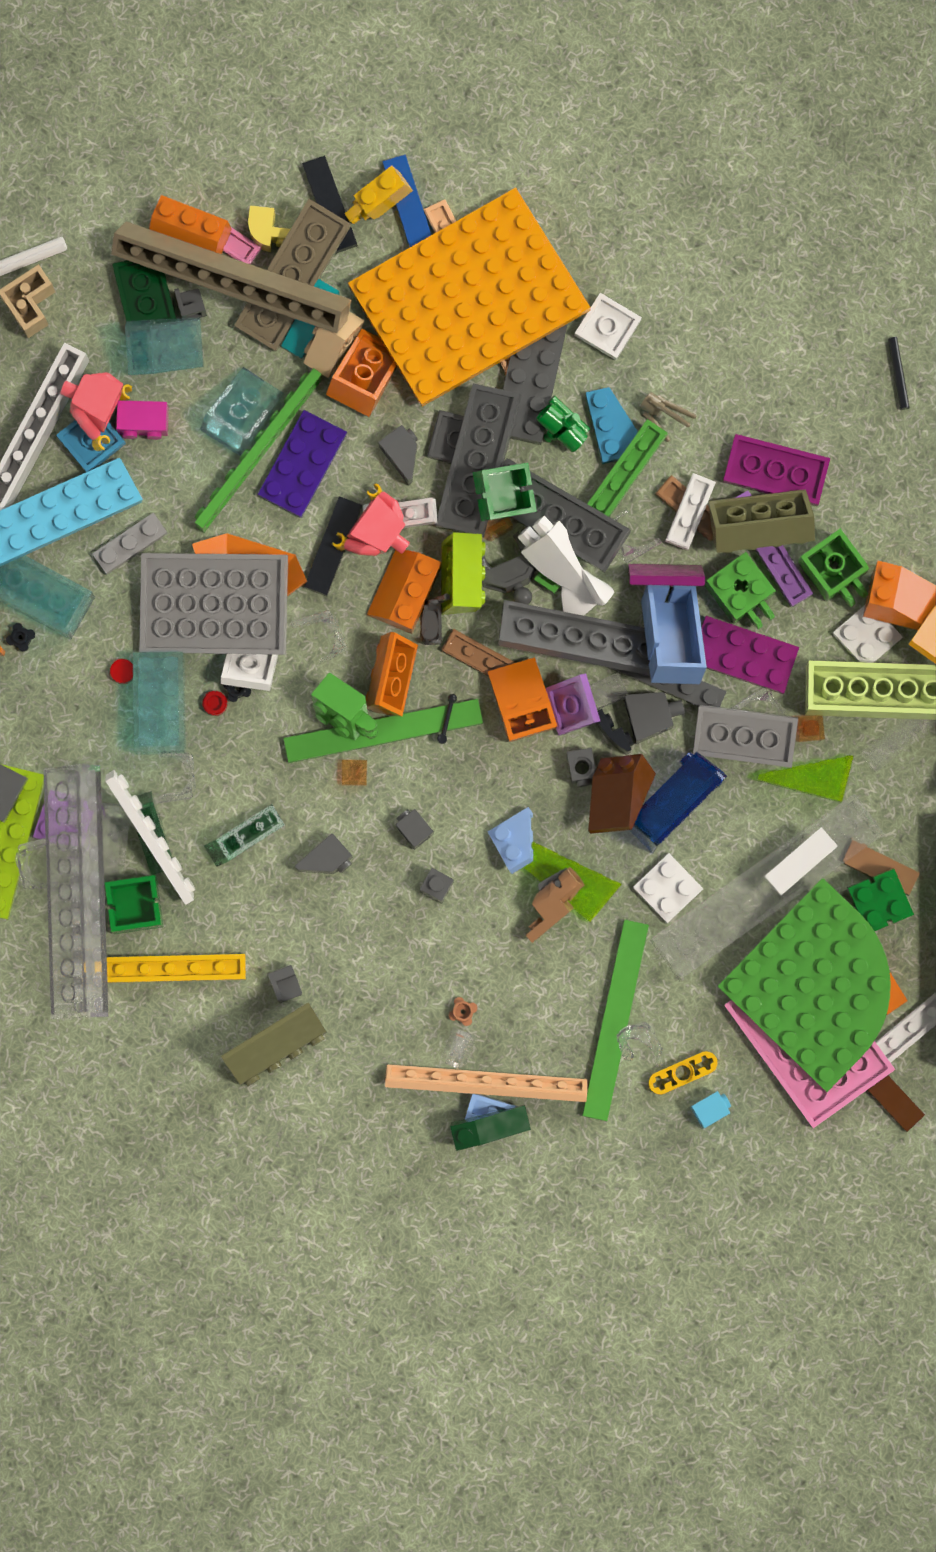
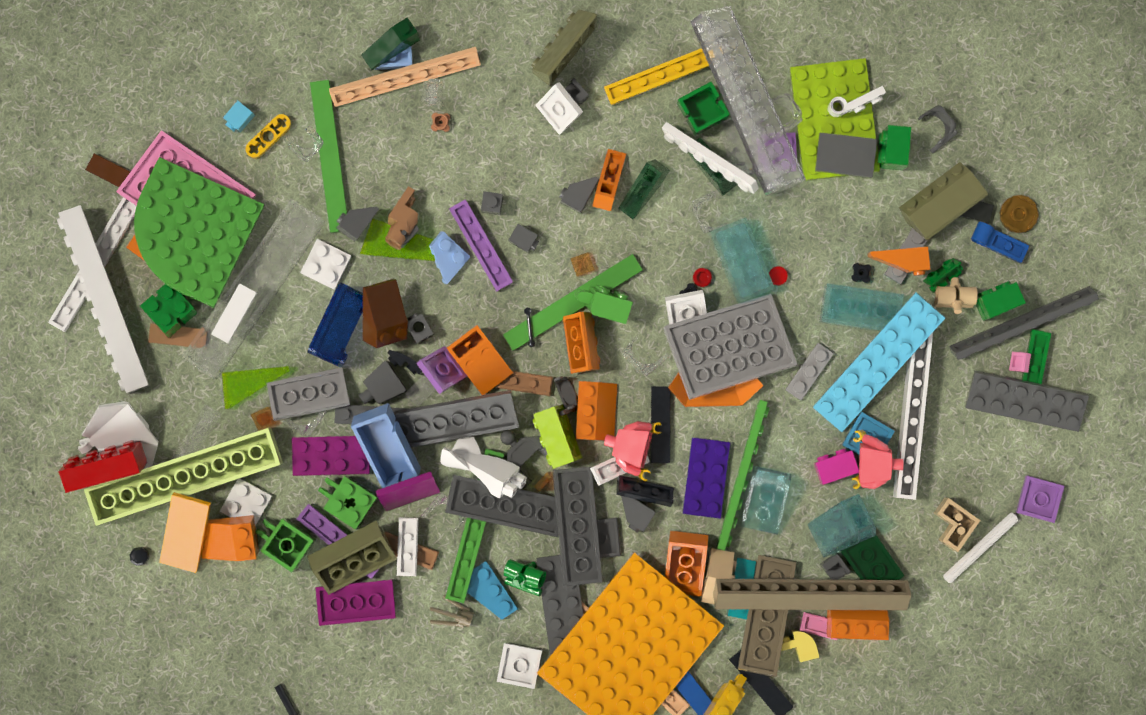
camera: 165 degrees right, 5 degrees up
piece [472,463,537,521] -> none
none -> dark grey slope [336,207,379,242]
none -> medium lavender plate [449,199,513,292]
none -> white plate [536,82,583,135]
none -> orange slope [592,149,626,211]
none -> black tile [616,475,674,507]

